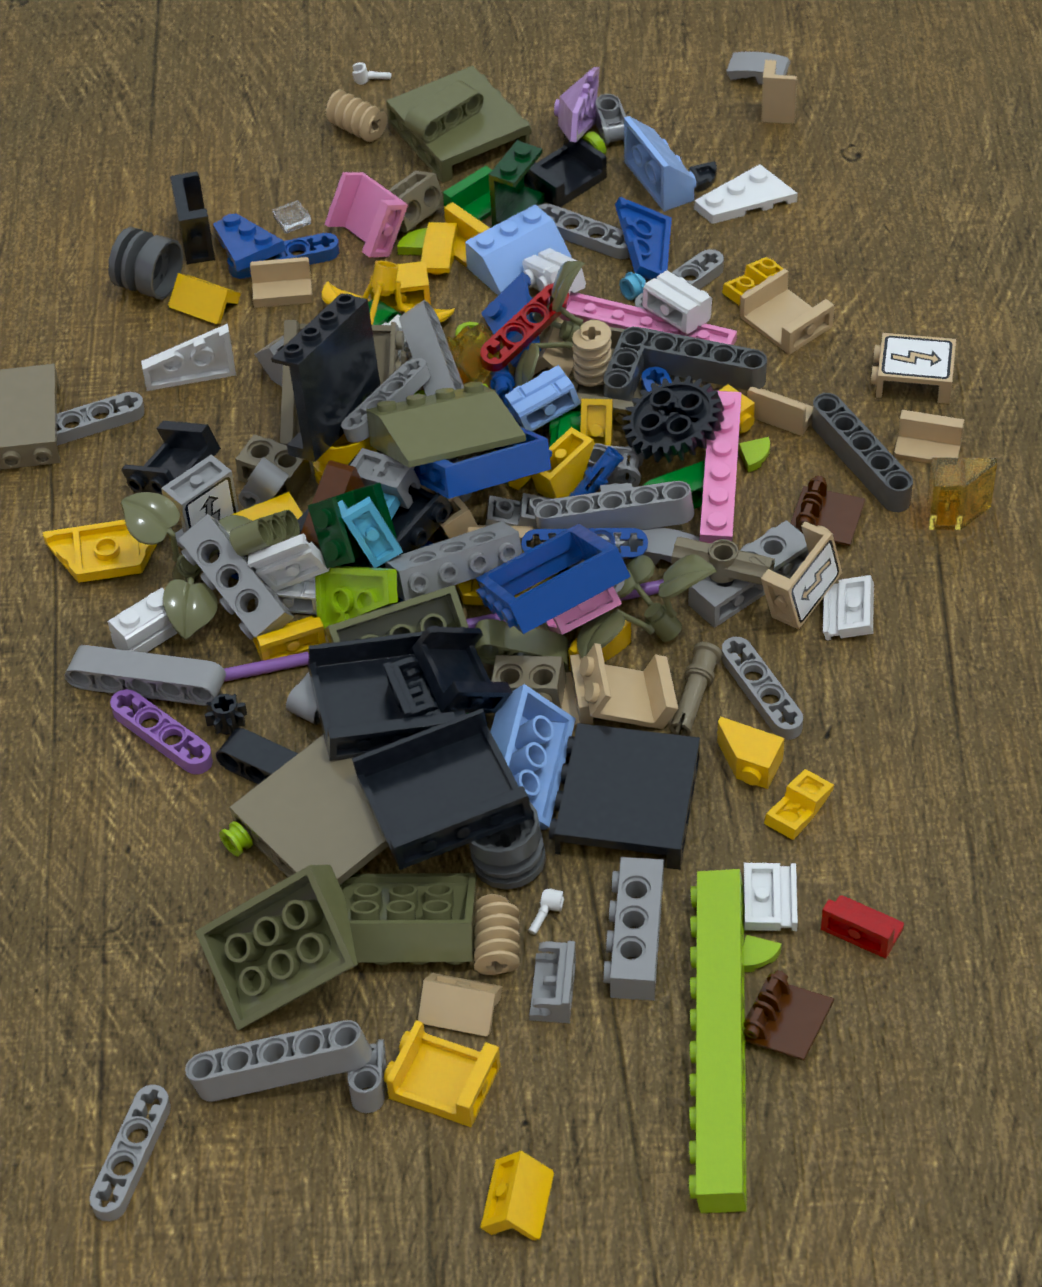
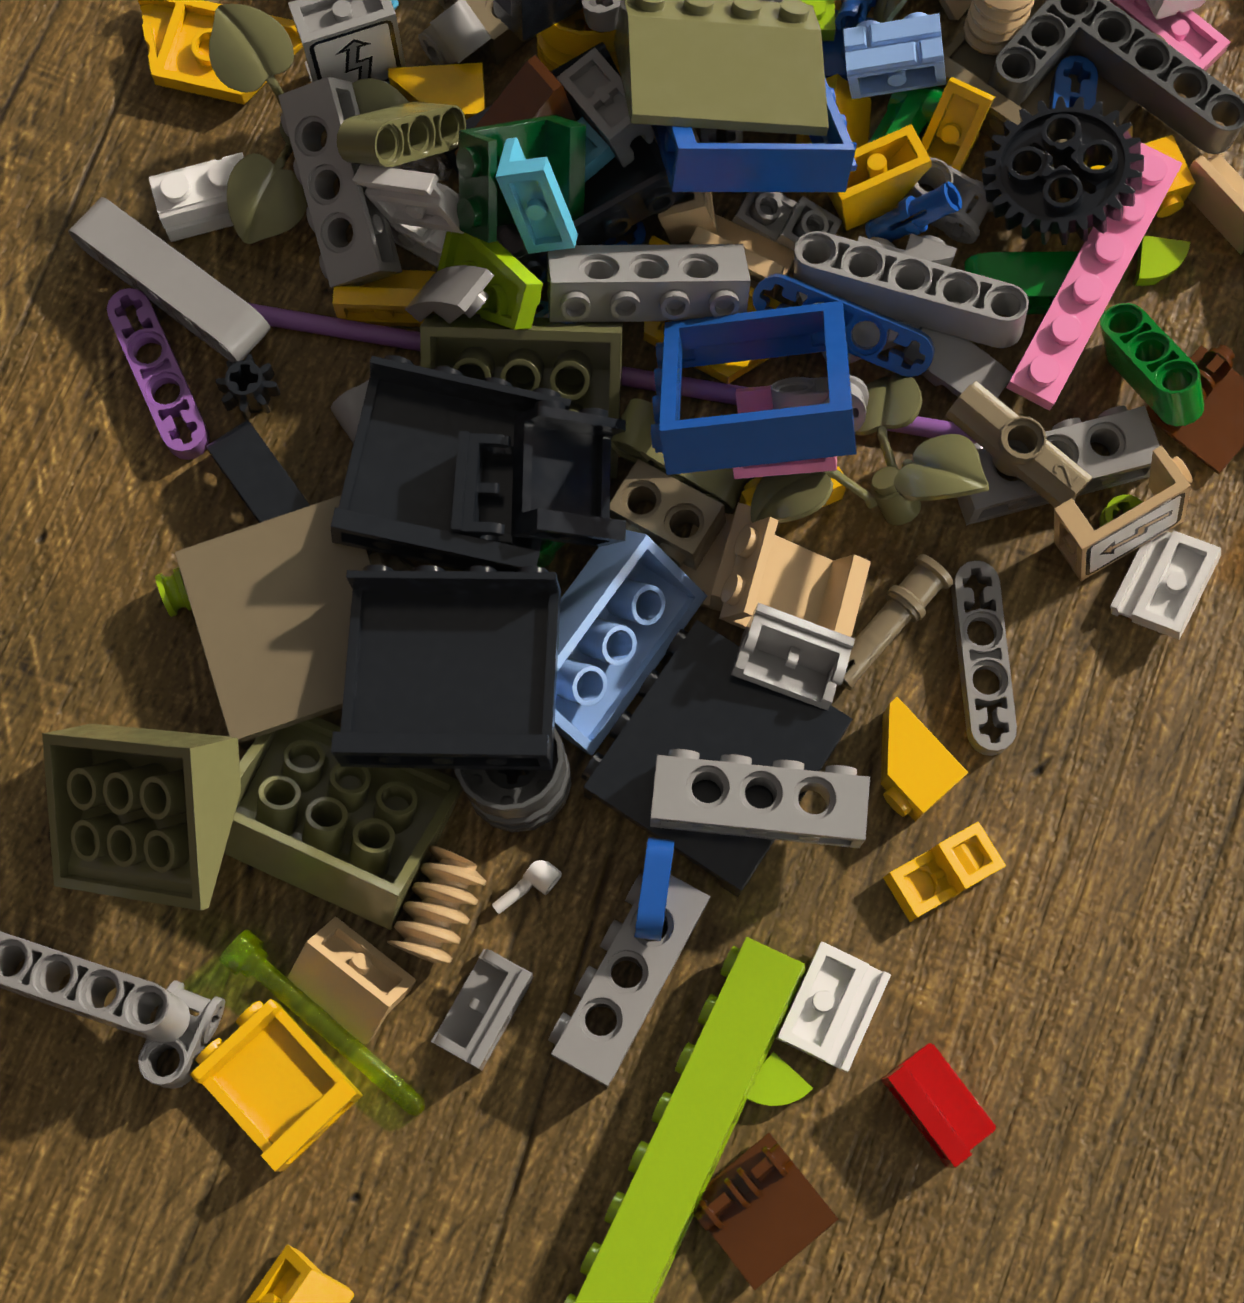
camera: 20 degrees right, 25 degrees up
none -> clear neon green piece [219,929,426,1116]
none -> light grey slope [405,265,495,324]
none -> blue beam [634,837,675,941]
none -> light grey brick [650,749,870,848]
none -> light grey hinge [731,603,855,711]
none -> green beam [1100,303,1204,426]

